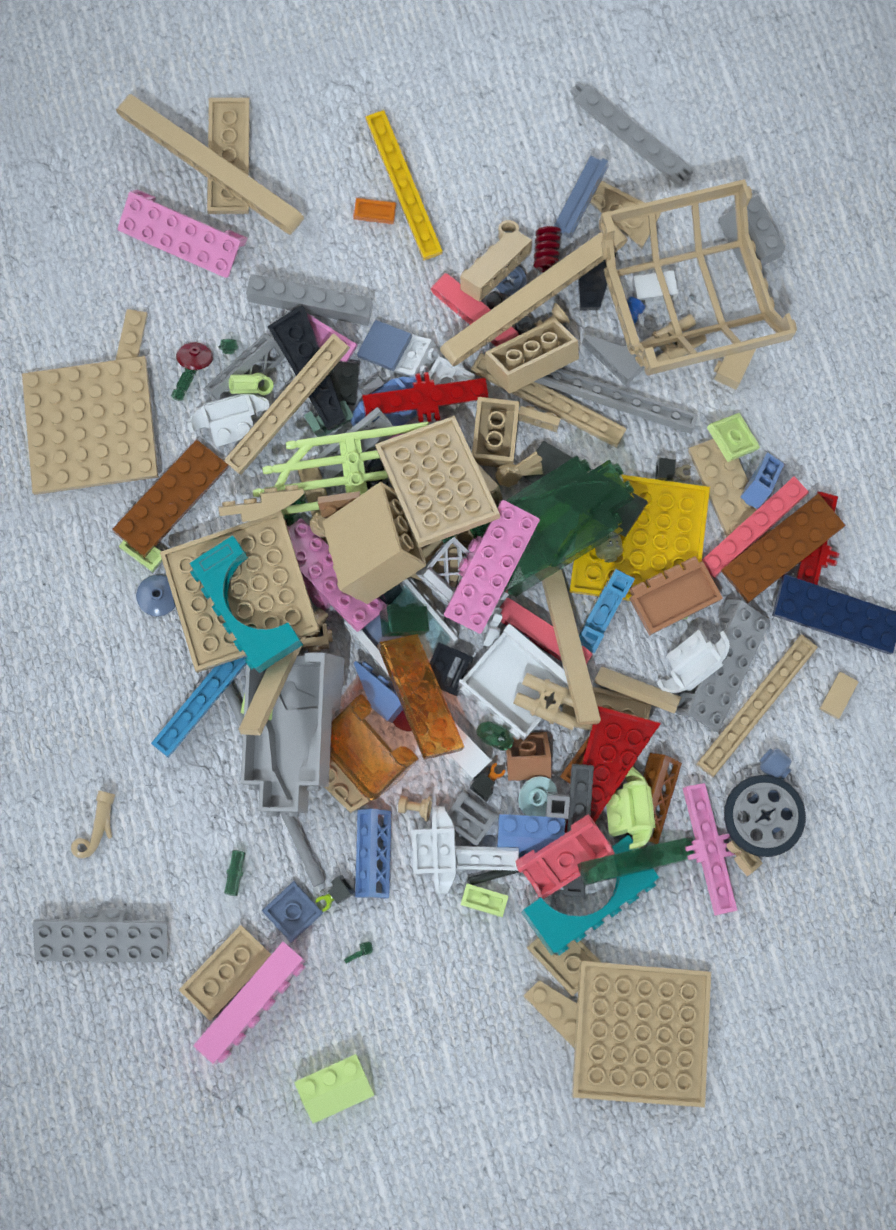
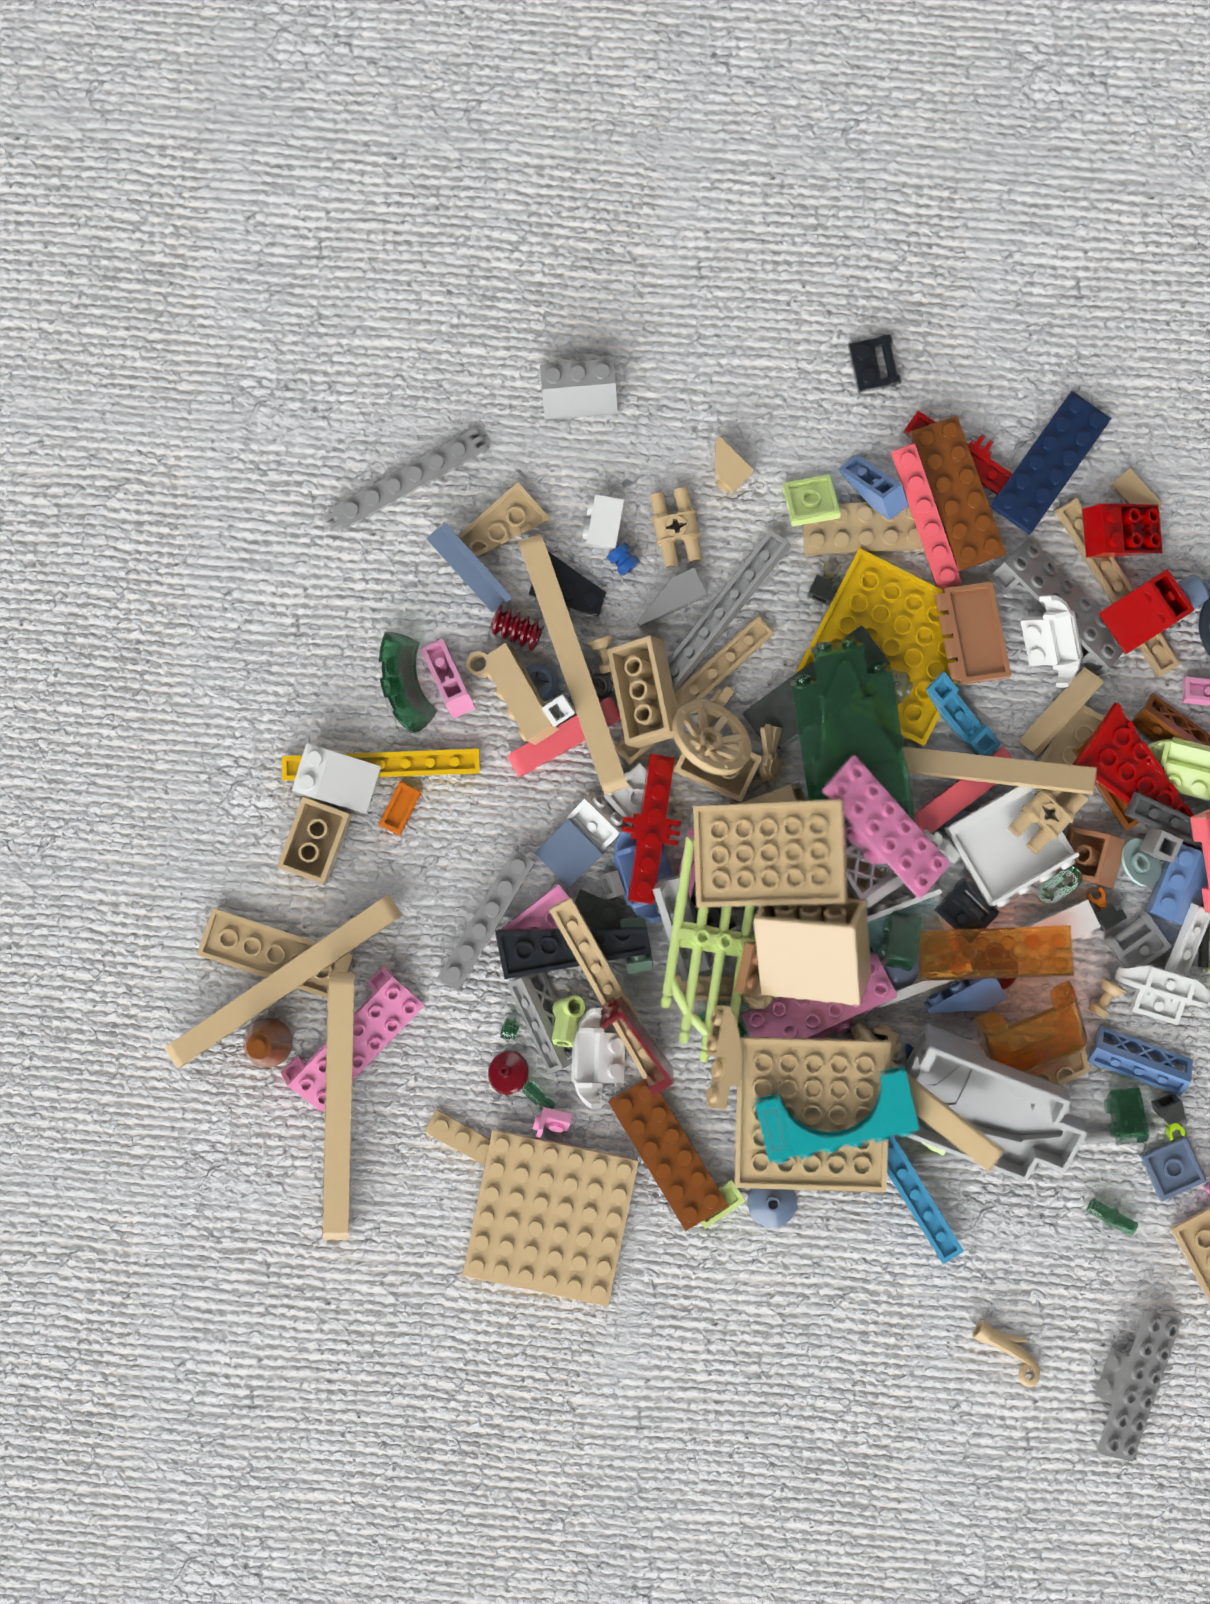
camera: 65 degrees left, 10 degrees up
tan window [599,179,797,376] -> none
none -> dark orange cone [243,1018,292,1068]
none -> tan brick [277,797,353,884]
none -> white slope [292,743,381,814]
none -> tan beam [322,972,354,1240]
none -> clear green brick [379,632,438,734]
none -> bright pink slope [421,638,476,719]
none -> bright pink bracket [533,1107,572,1139]
none -> white leg [542,693,576,727]
none -> dark red panel [601,996,674,1097]
none -> tan wheel [672,700,751,775]
none -> black plate [848,334,902,393]
none -> red slope [1082,503,1163,558]
none -> red slope [1098,569,1195,655]
none -> clear green brick [1104,1087,1150,1145]

